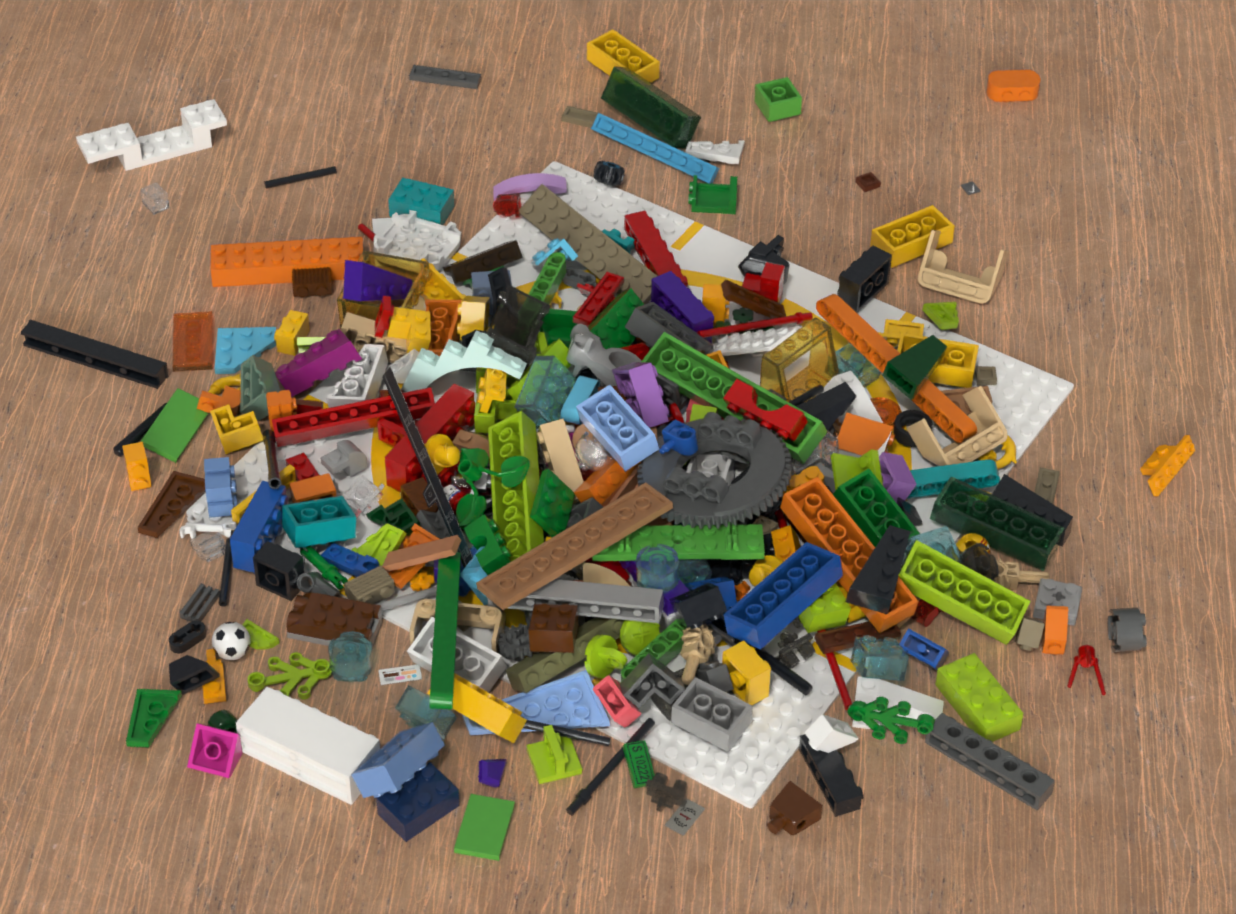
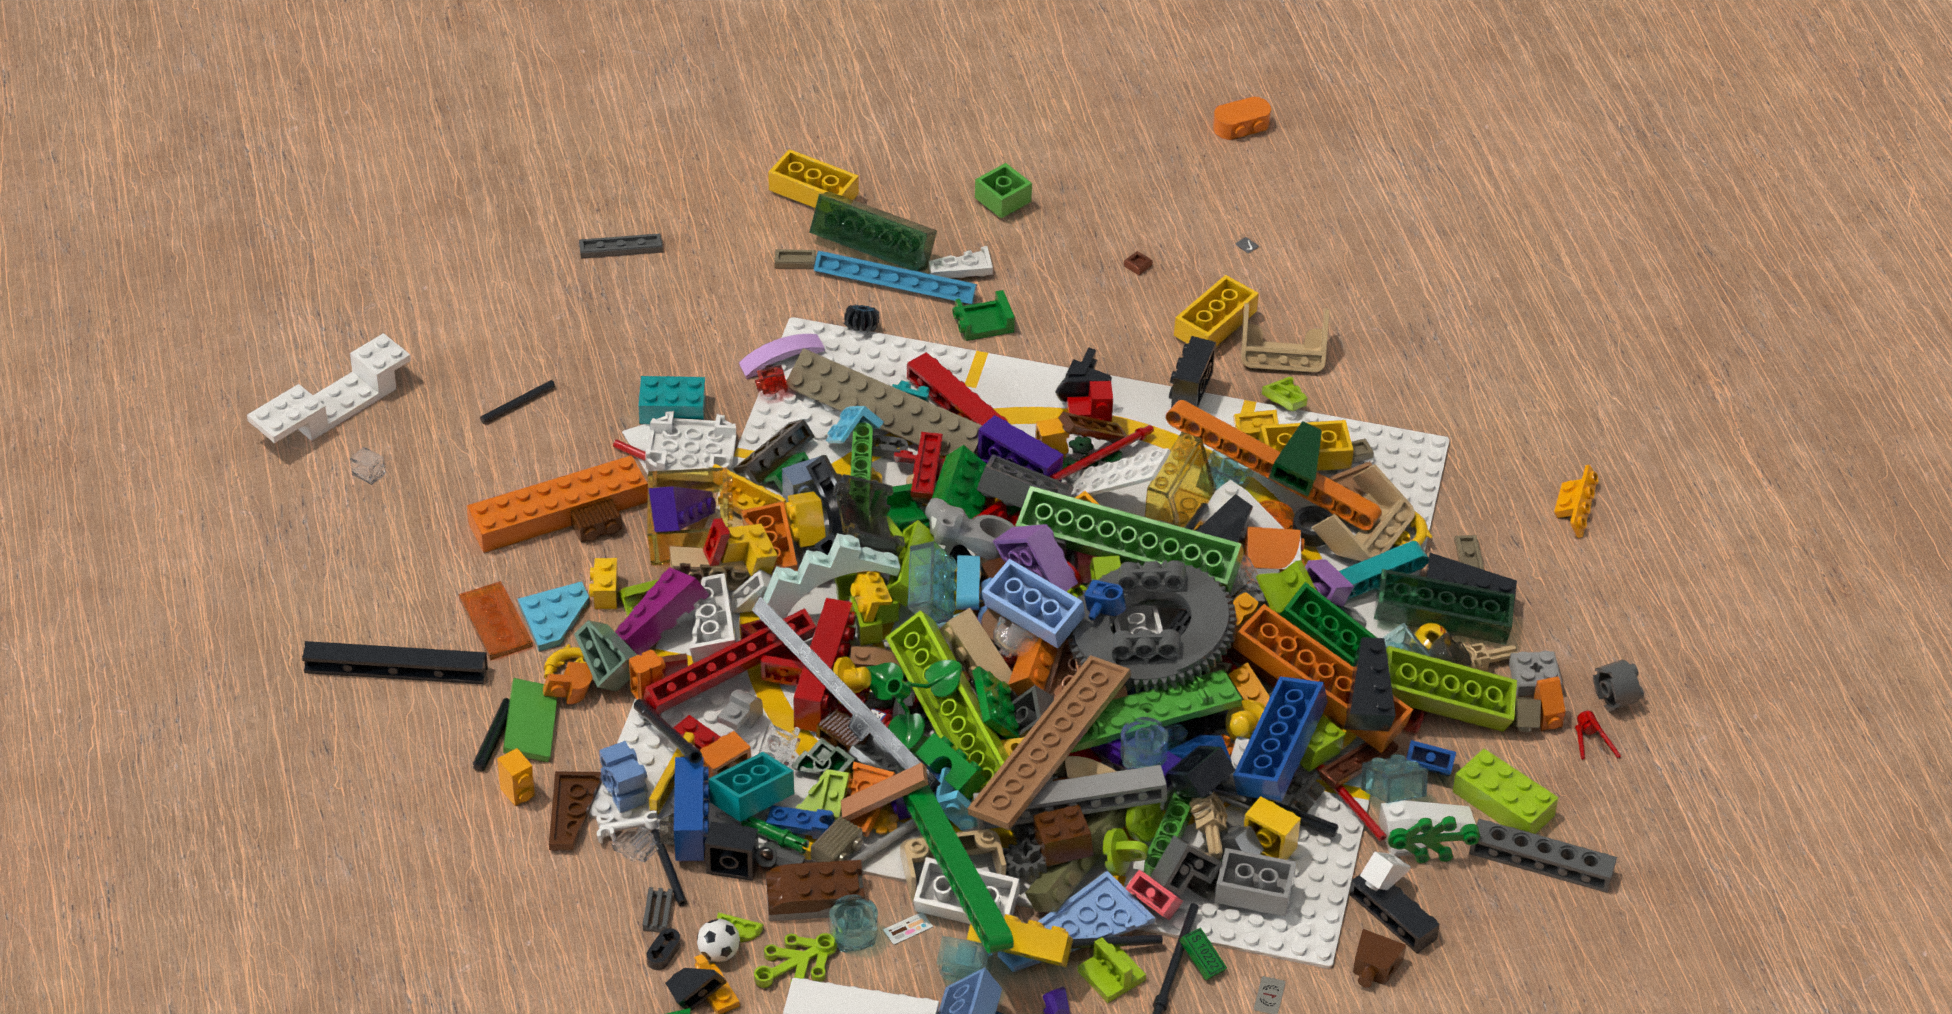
camera: 20 degrees left, 0 degrees up
yellow brick [210,404,263,454] -> none
clear smoke hips [645,772,688,812] -> none
red arch [723,379,808,441] -> none

